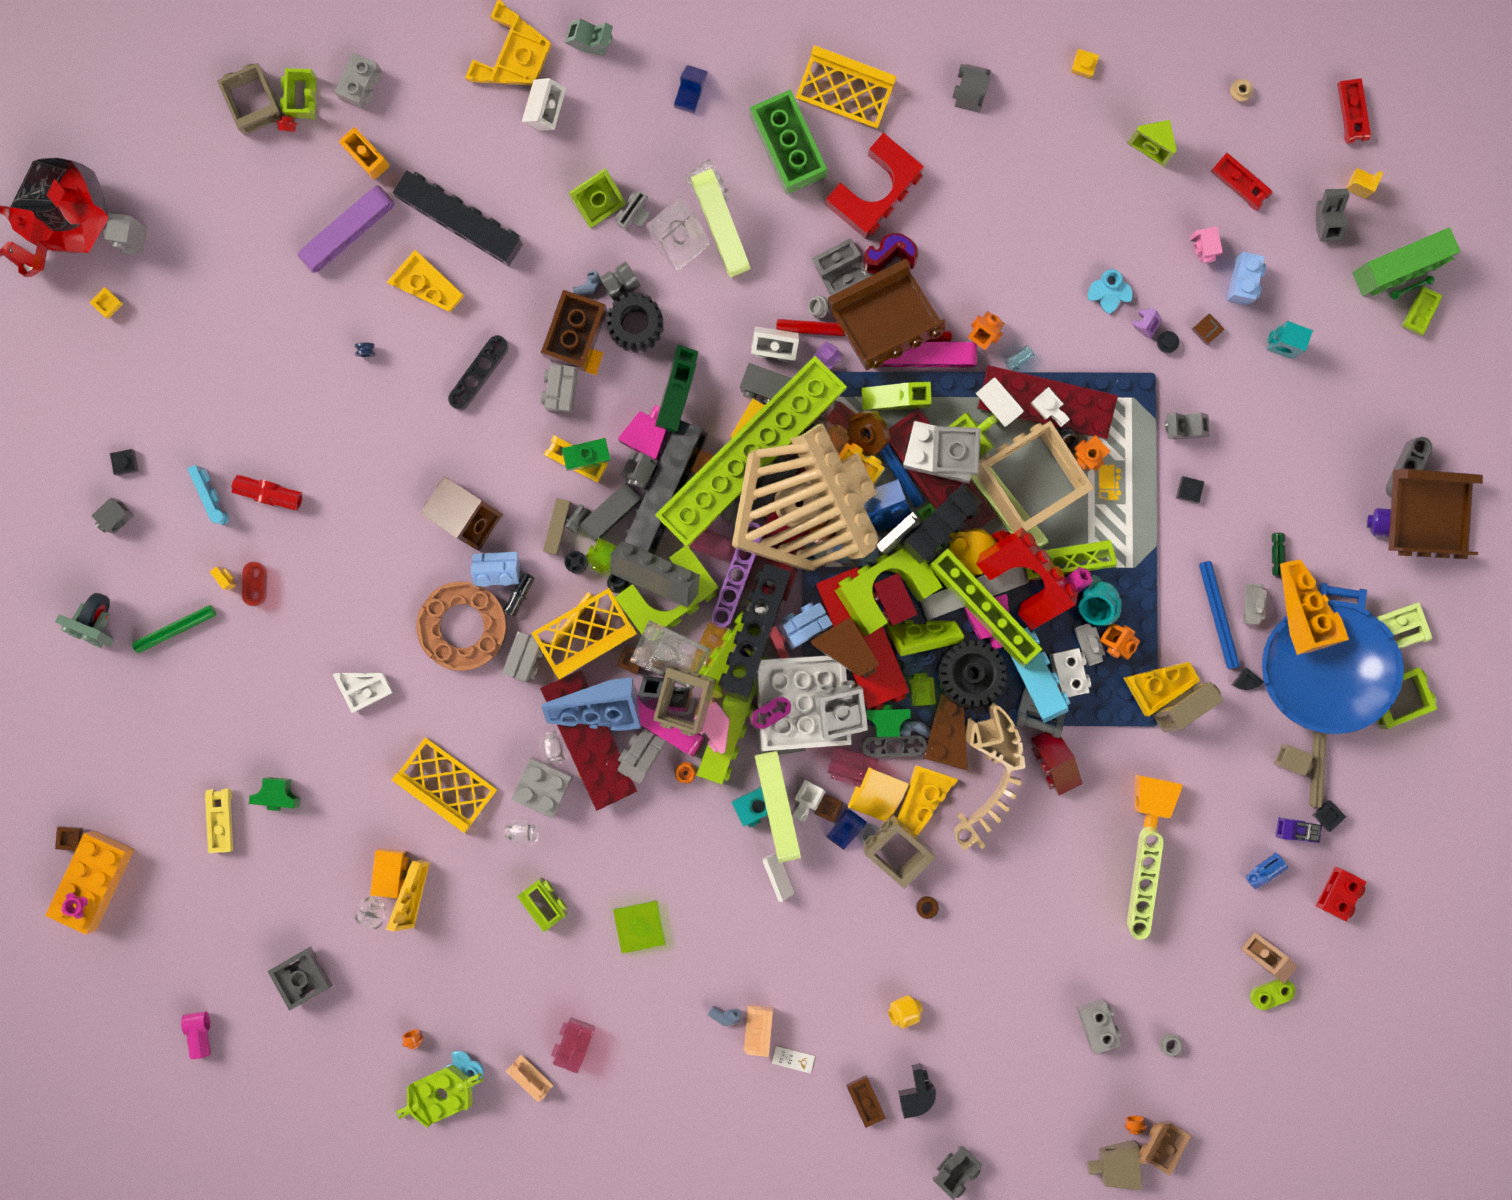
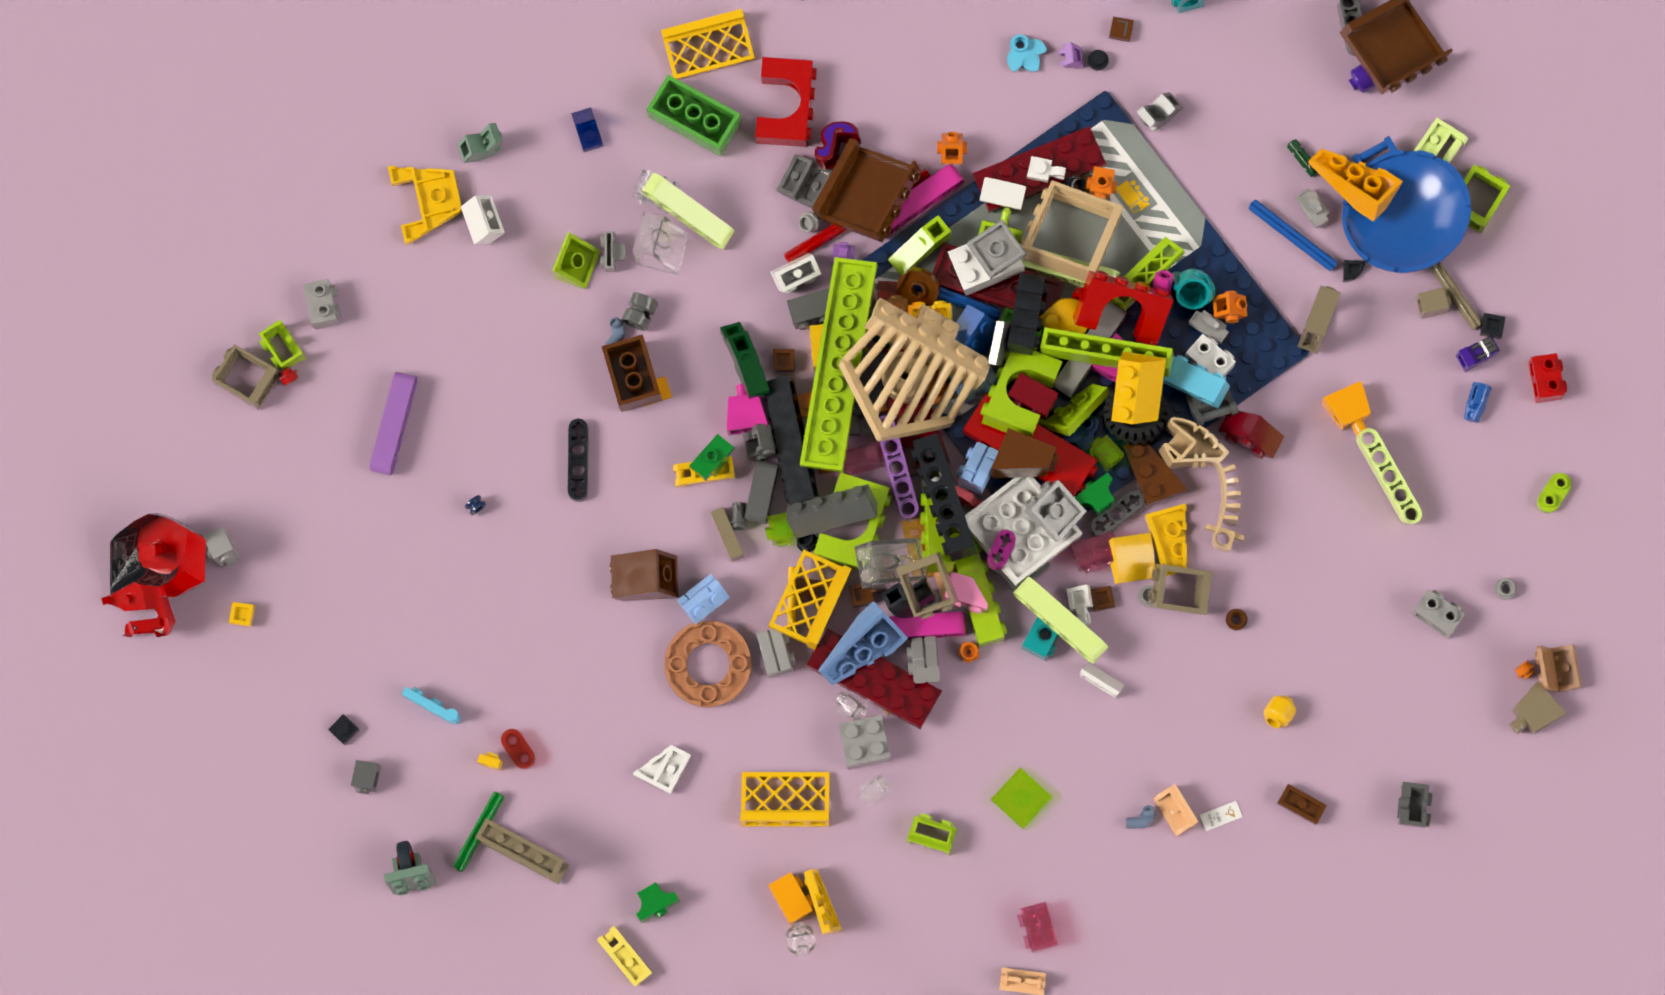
camera: 25 degrees left, 10 degrees down
red piece [231,475,303,511] -> none
light orange brick [339,127,390,180] -> none
yellow wing [386,250,465,312] -> none
black brick [392,170,523,267] -> none
black axle [503,573,535,616] -> none
light grey brick [541,364,578,414] -> none
black wheel [564,551,588,574] -> none
black tyre [607,292,664,353] -> none
clear blue slope [826,809,867,850] -> none
black brick [898,1064,936,1119] -> none
sand blue arm [900,720,931,738] -> none
clear light blue pin [1005,345,1035,371] -> none
yellow wing [1124,662,1200,716] -> none
black plate [1176,476,1205,504] -> none
medium nougat slope [1241,932,1298,984] -> none
none -> dark tan fence [475,818,569,884]
none -> reddish brown plate [773,349,795,372]
none -> yellow slope [1111,351,1166,424]

